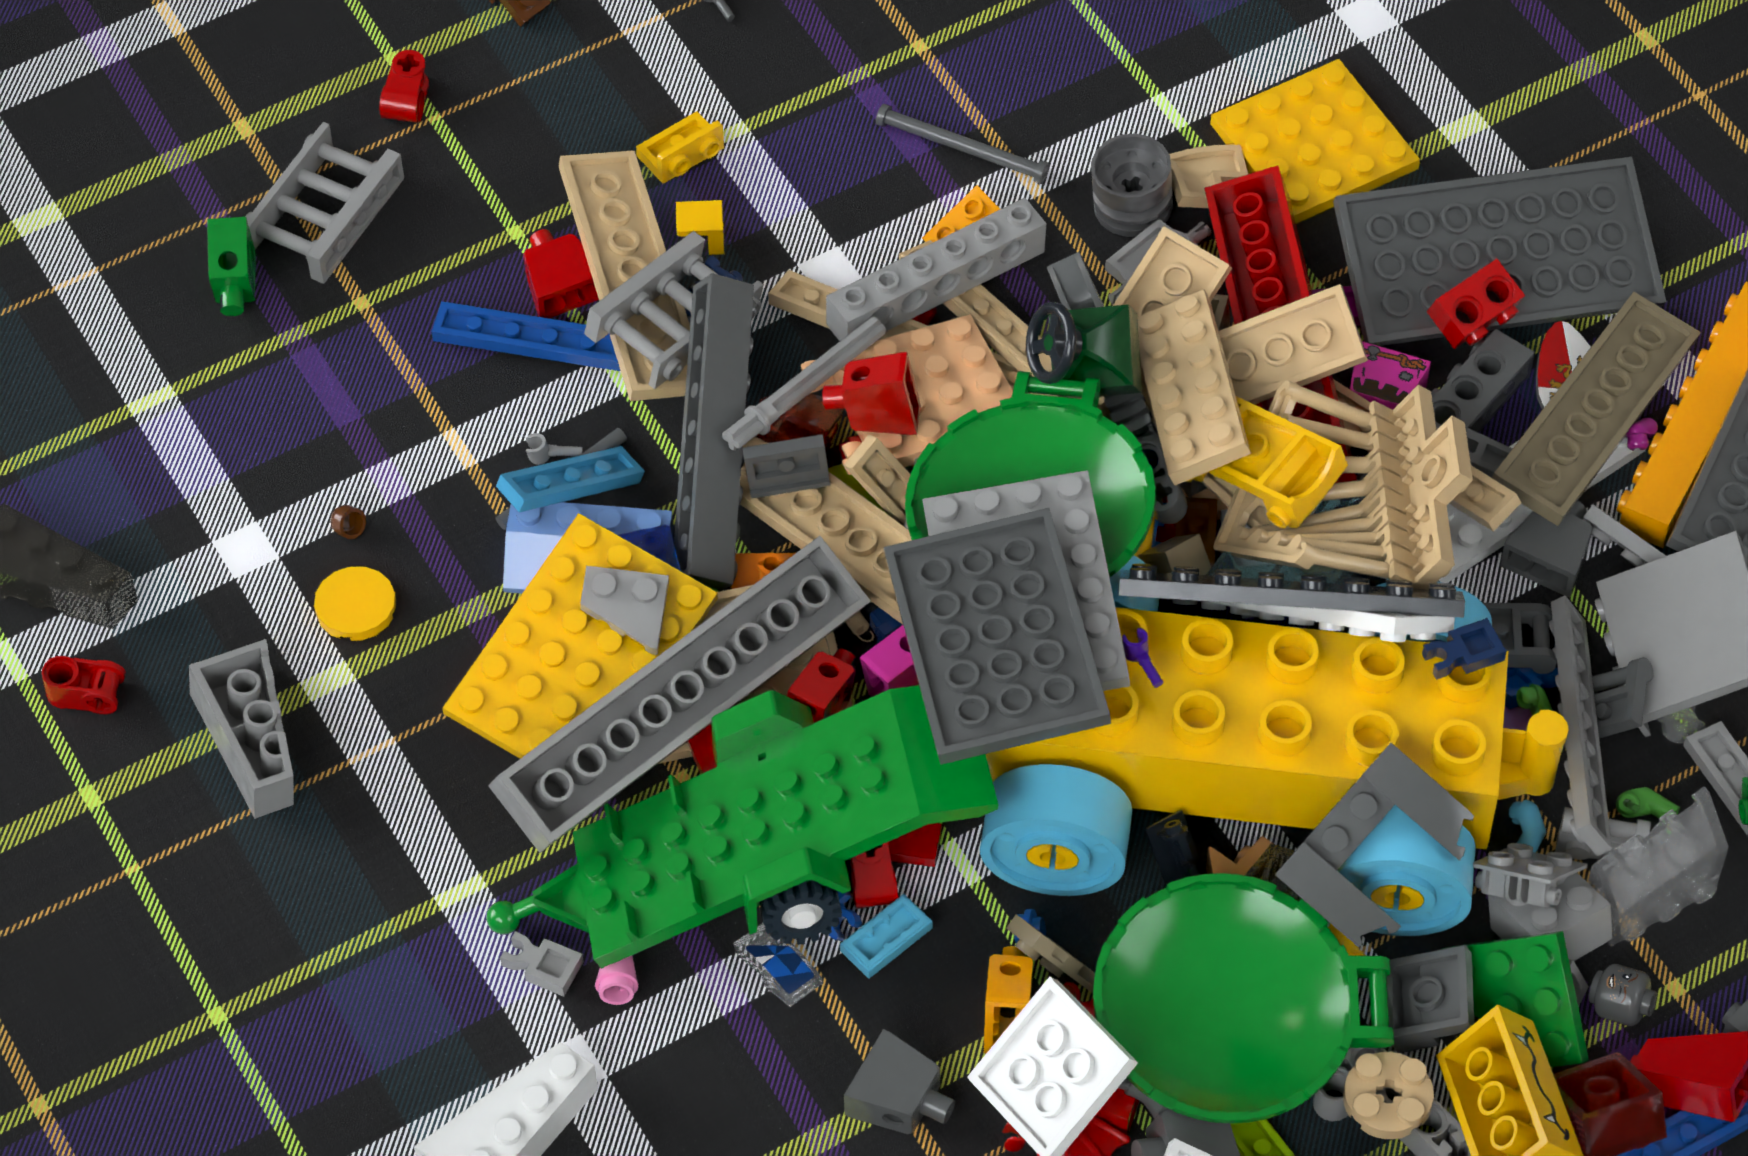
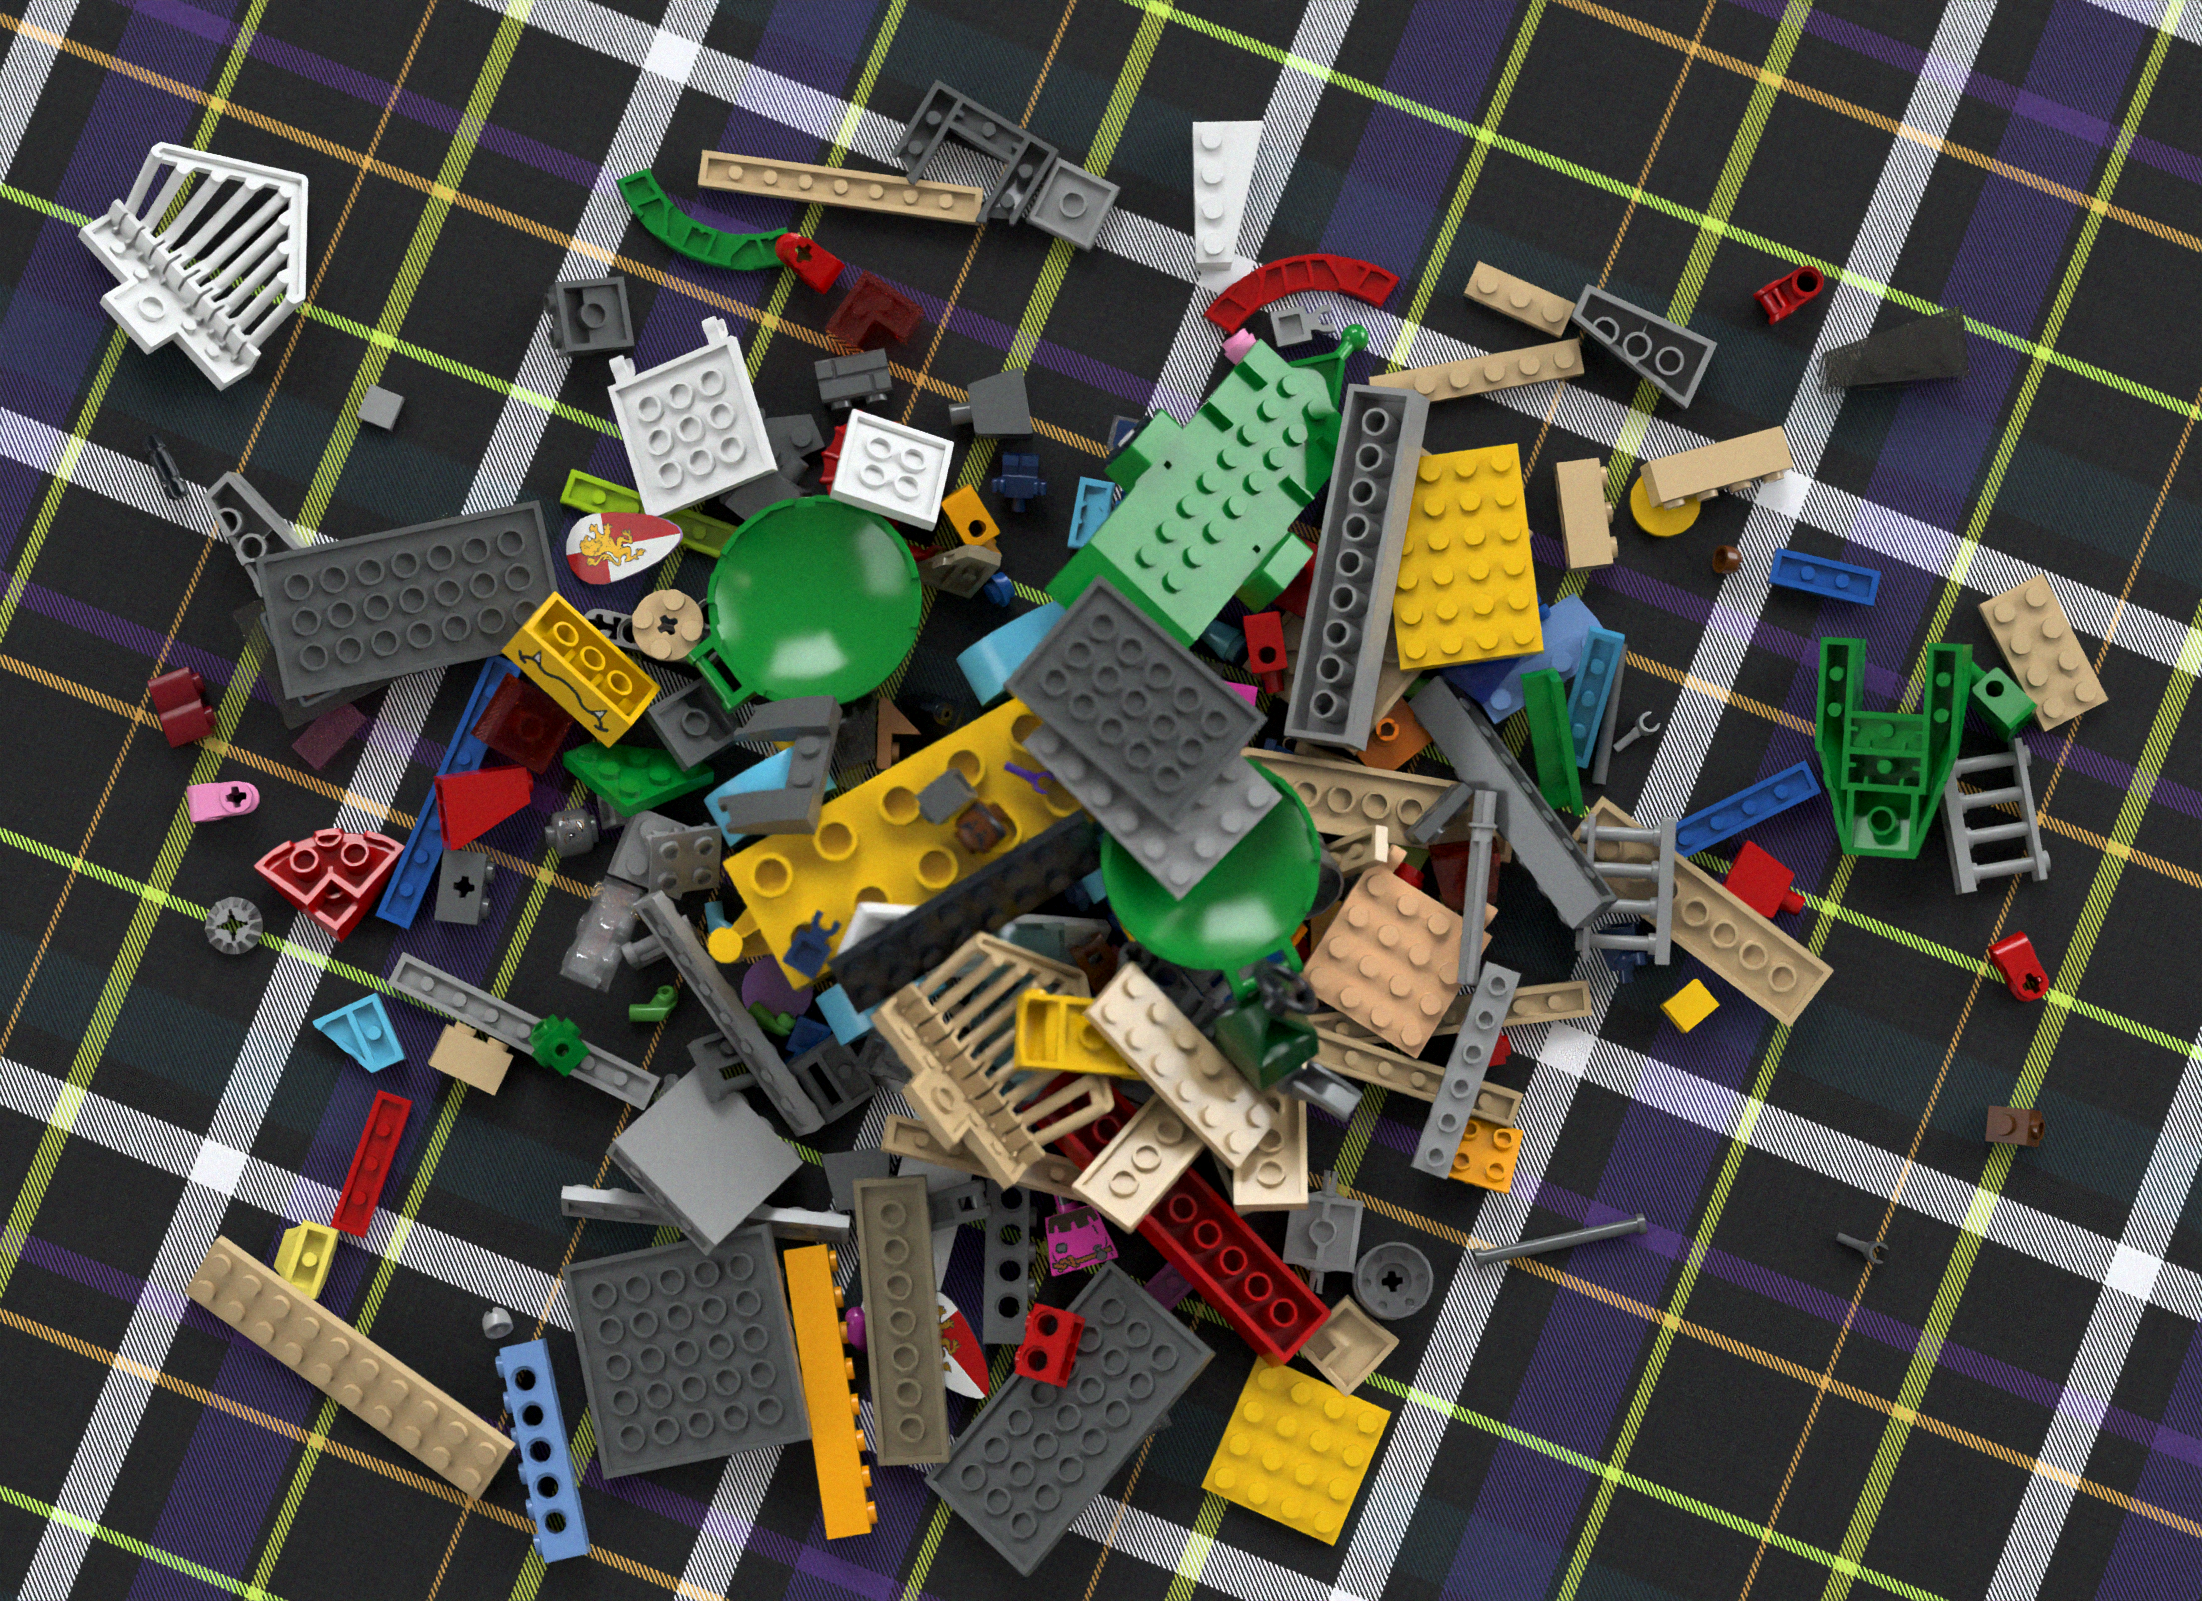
camera: 140 degrees right, 30 degrees up
light grey wing [580,565,669,655] -> none
yellow bracket [636,111,724,184] -> none
red torso [822,352,921,435] -> none
dark tan panel [1139,534,1212,575] -> none
none -> dark grey brick [914,768,980,826]
none -> reddish brown head [954,800,1009,855]
none -> dark blue piece [991,452,1047,512]
none -> red tile [1203,254,1400,336]
none -> tan plate [1368,338,1584,404]
none -> tan plate [1463,261,1576,338]
none -> green fence [1520,667,1585,816]
none -> tan brick [1553,458,1618,573]
none -> tan brick [1640,426,1794,511]
none -> blue plate [1767,547,1881,608]
none -> green wedge [1815,637,1973,859]
none -> tan plate [1977,573,2108,733]

